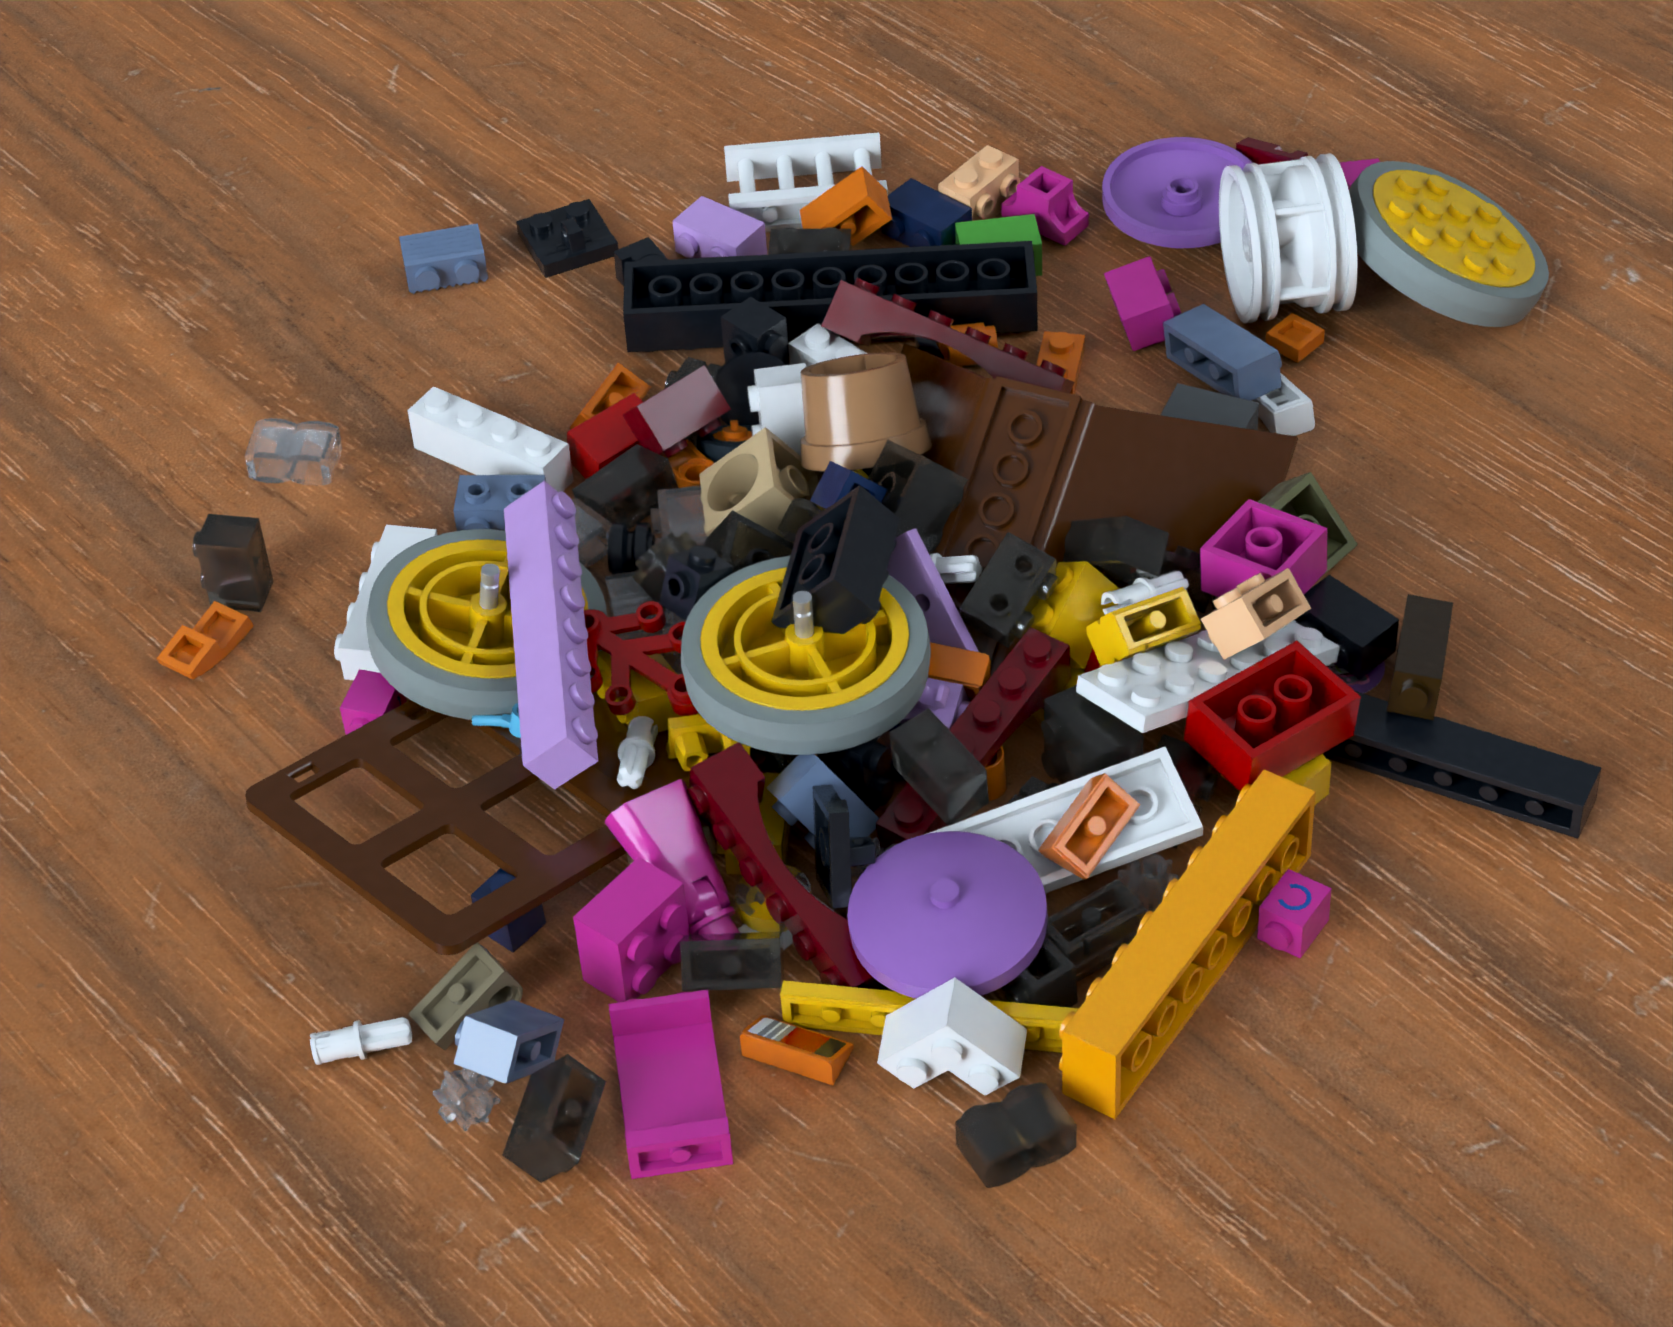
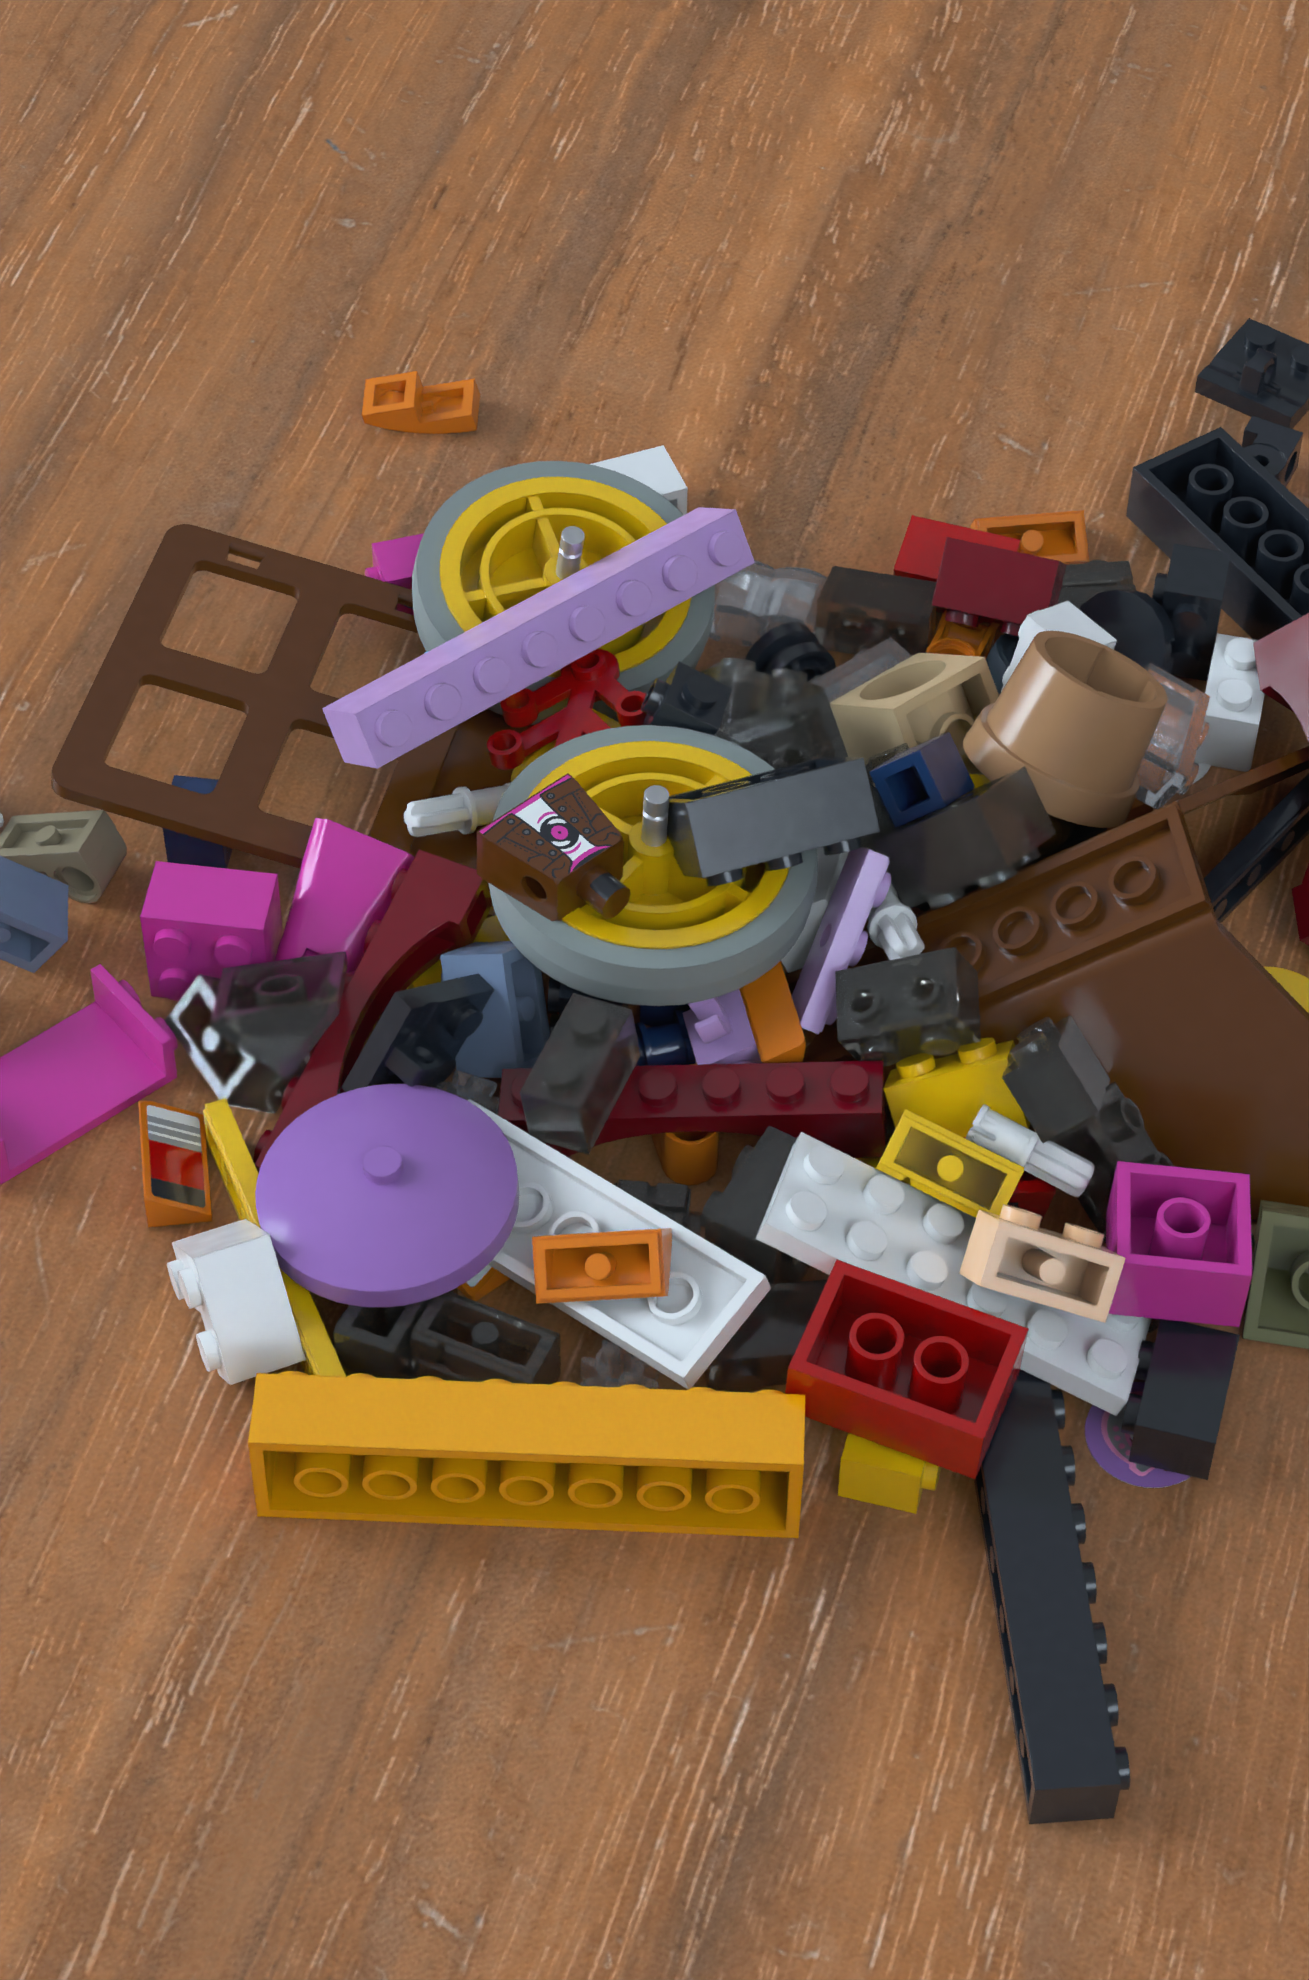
camera: 55 degrees right, 5 degrees up
clear smoke brick [192,514,274,612] -> none
clear brick [244,418,342,486] -> none
sand blue brick [399,223,488,294] -> none
white brick [407,386,574,492] -> none
sand blue brick [453,475,546,531] -> none
clear smoke brick [955,1082,1077,1188] -> none
dark pink brick [1257,869,1332,959] -> none
dark brown brick [1387,594,1453,720] -> none
none -> clear smoke slope [211,951,348,1079]
none -> reddish brown torso [477,773,631,921]

